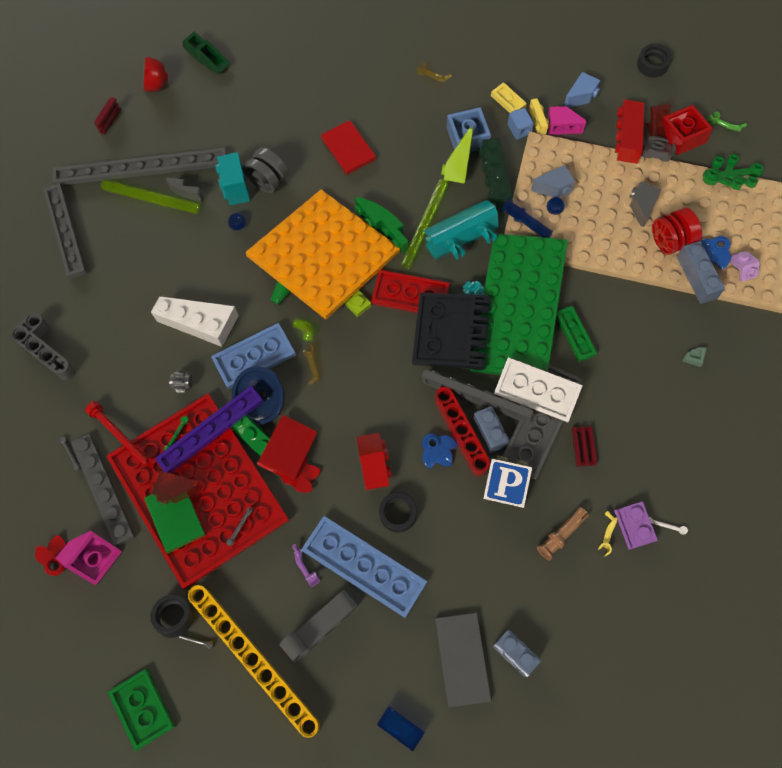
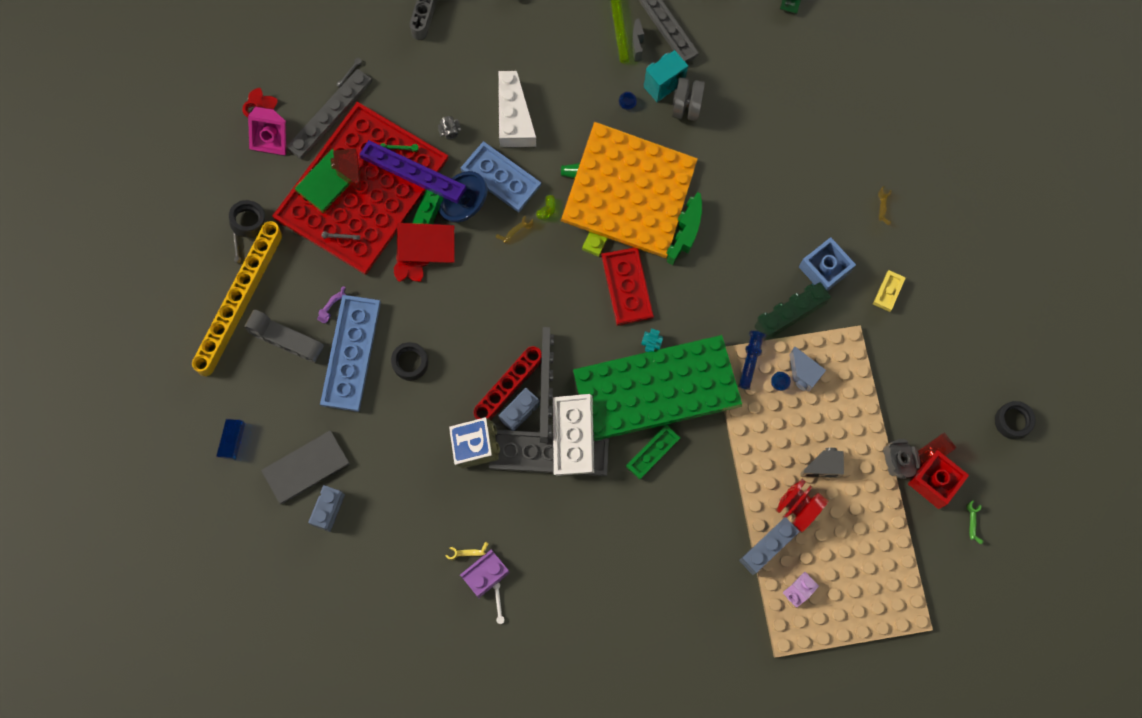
camera: 60 degrees right, 5 degrees up
red piece [85,401,149,466] -> none
green tile [107,668,176,752] -> none
red tile [321,120,376,175] -> none
red brick [356,433,392,490] -> none
clear neon green axle [401,179,448,269] -> none
black hinge [412,293,491,370] -> none
blue plate [422,433,458,469] -> none
teal piece [424,200,499,260] -> none
lime slope [441,126,474,183] -> none
medium blue brick [507,108,534,140] -> none
light yellow plate [529,98,549,135] -> none
medium nougat pin [537,507,589,561] -> none
dark pink slope [547,106,586,135] -> none
medium blue slope [564,72,600,108] -> none
dark red tile [571,426,597,467] -> none
red brick [614,100,644,164] -> none
sand green tile [682,347,707,367] -> none
blue plate [701,236,731,270] -> none
green plant [702,154,764,190] -> none

